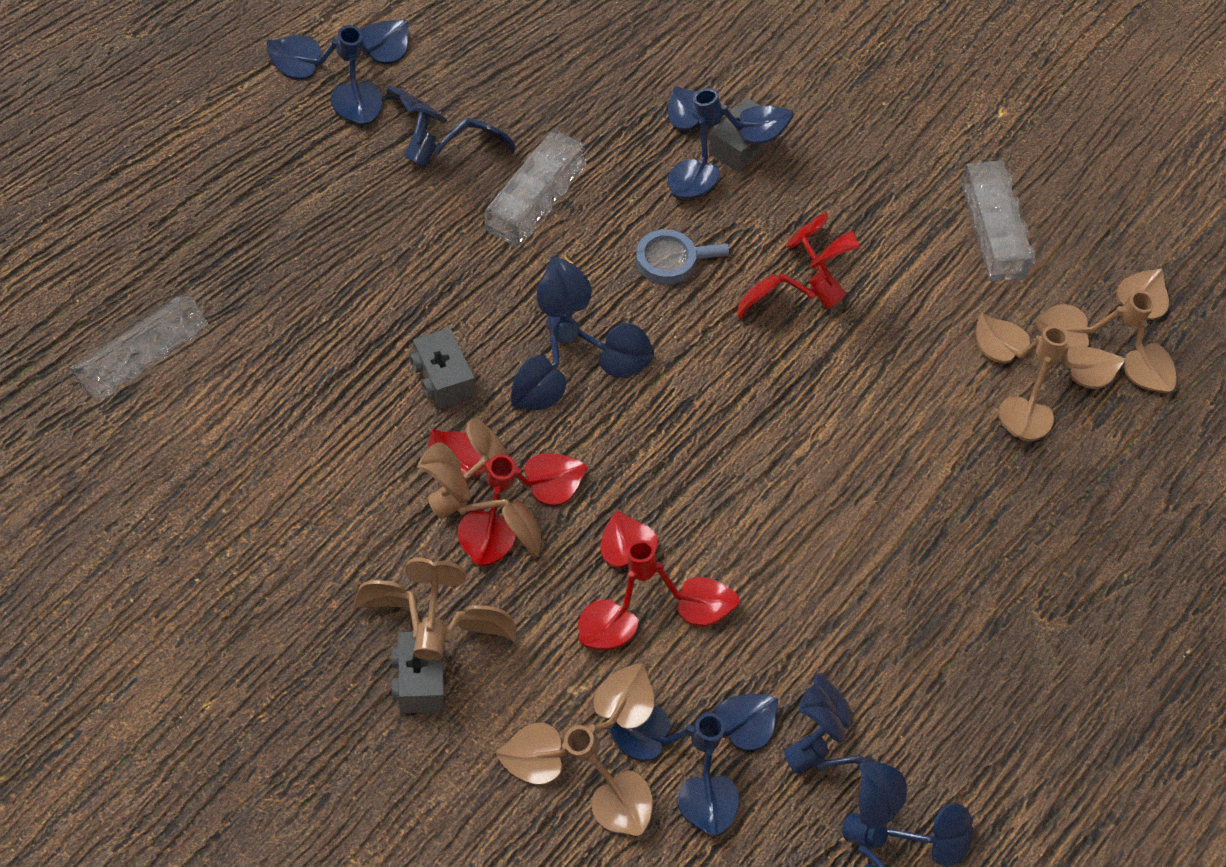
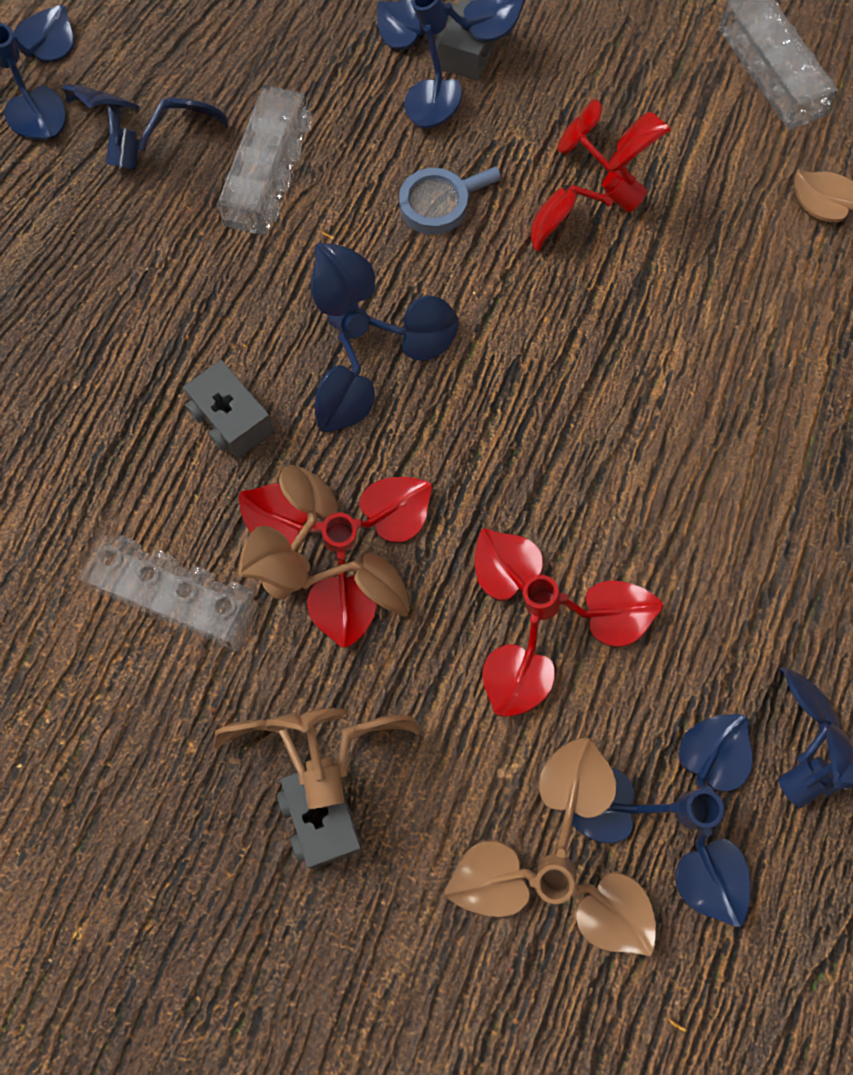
camera: 10 degrees left, 15 degrees up
none -> clear brick [78,534,259,653]

